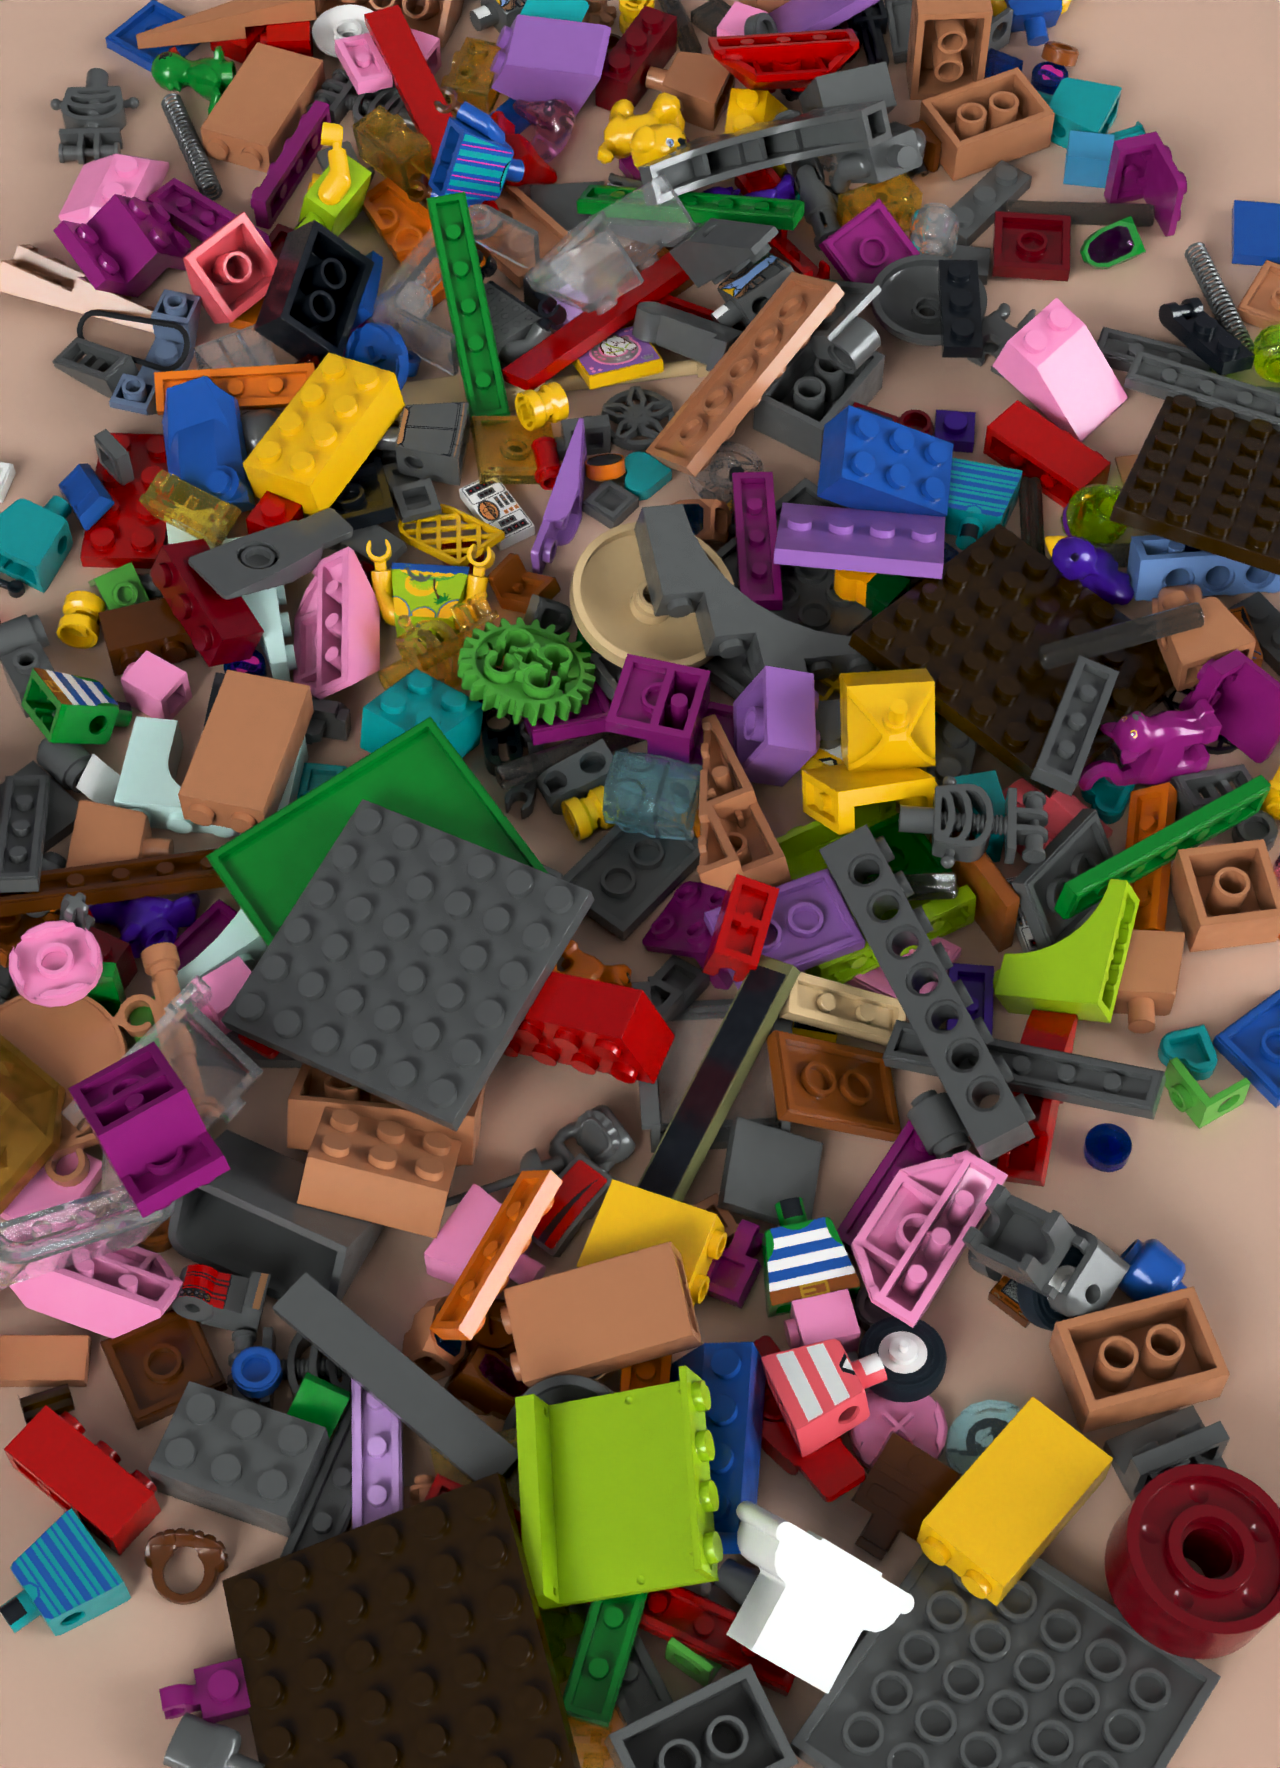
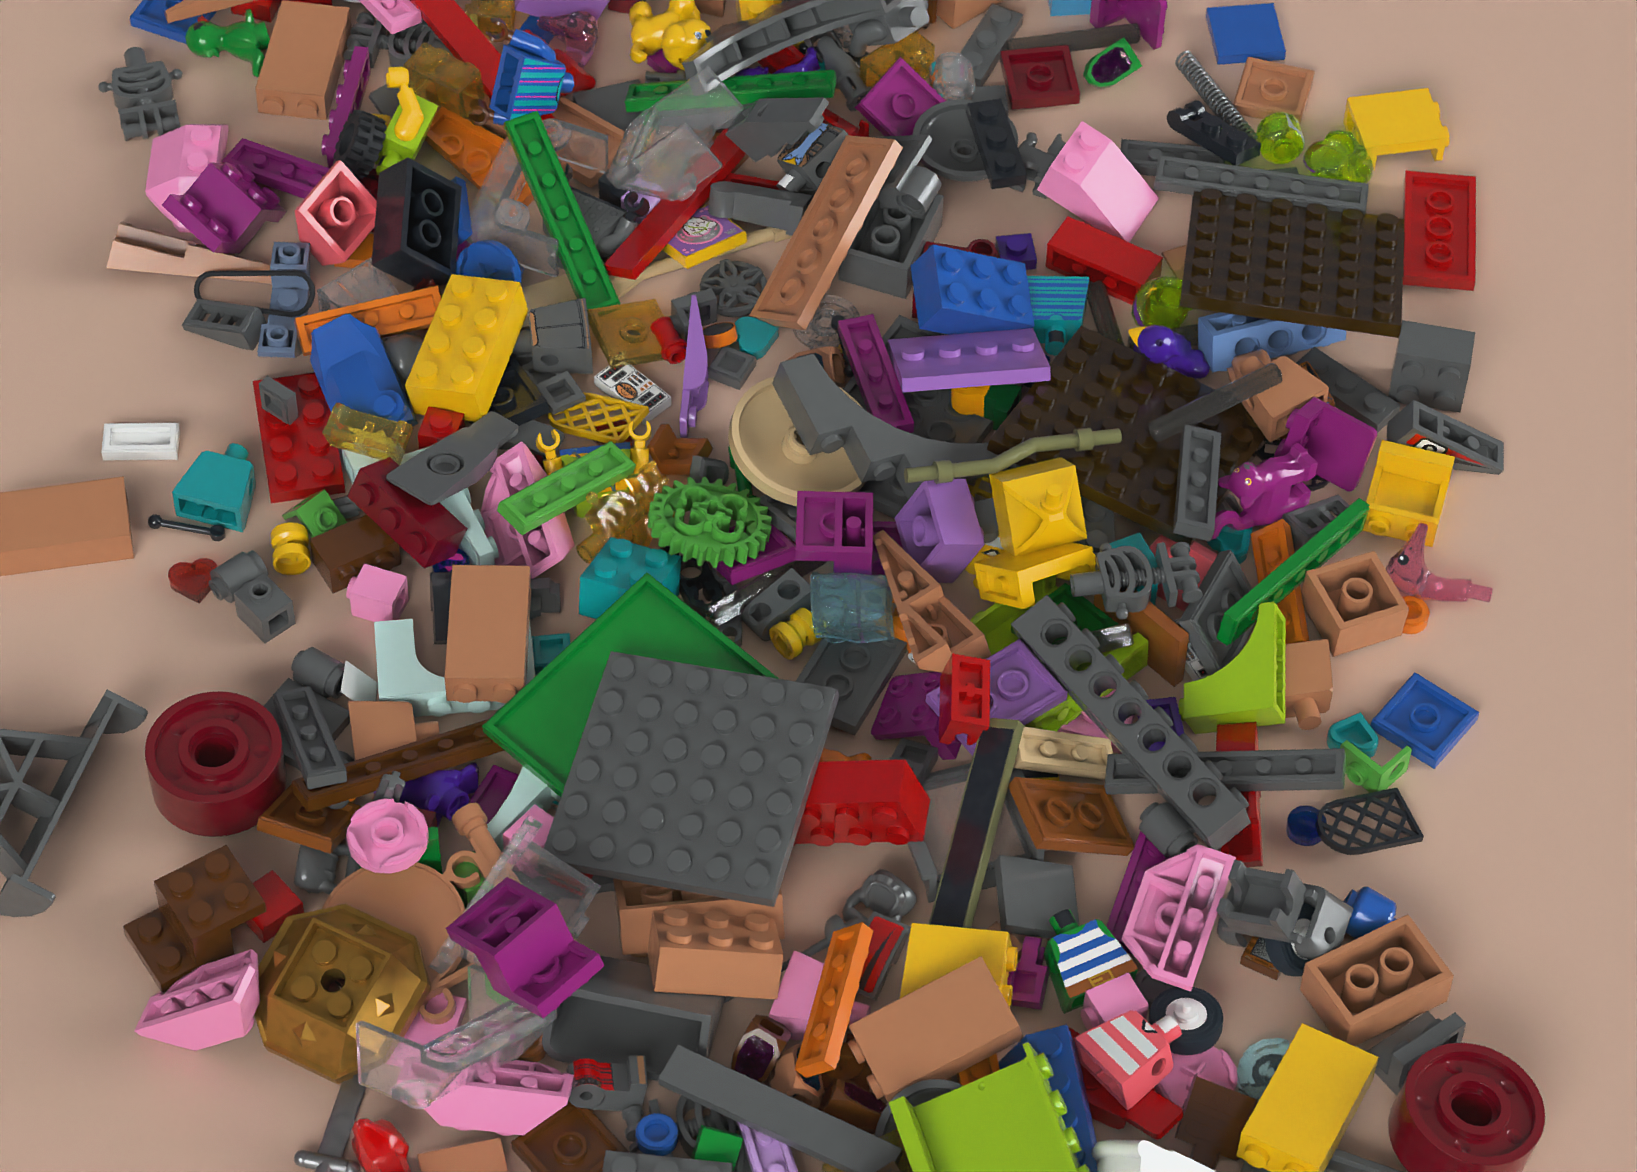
camera: 15 degrees left, 5 degrees down
green torso [21,668,132,745] -> none
blue tile [59,463,115,531] -> none
dark grey piece [161,93,223,200] -> none
yellow wheel [515,382,569,431] -> none
dark grey tile [1232,811,1278,851] -> none
none -> black tyre [333,109,386,179]
none -> bright green tile [497,441,636,535]
none -> rock [731,1014,792,1083]
none -> olive bar [904,428,1122,484]
none -> black window [1315,788,1424,855]

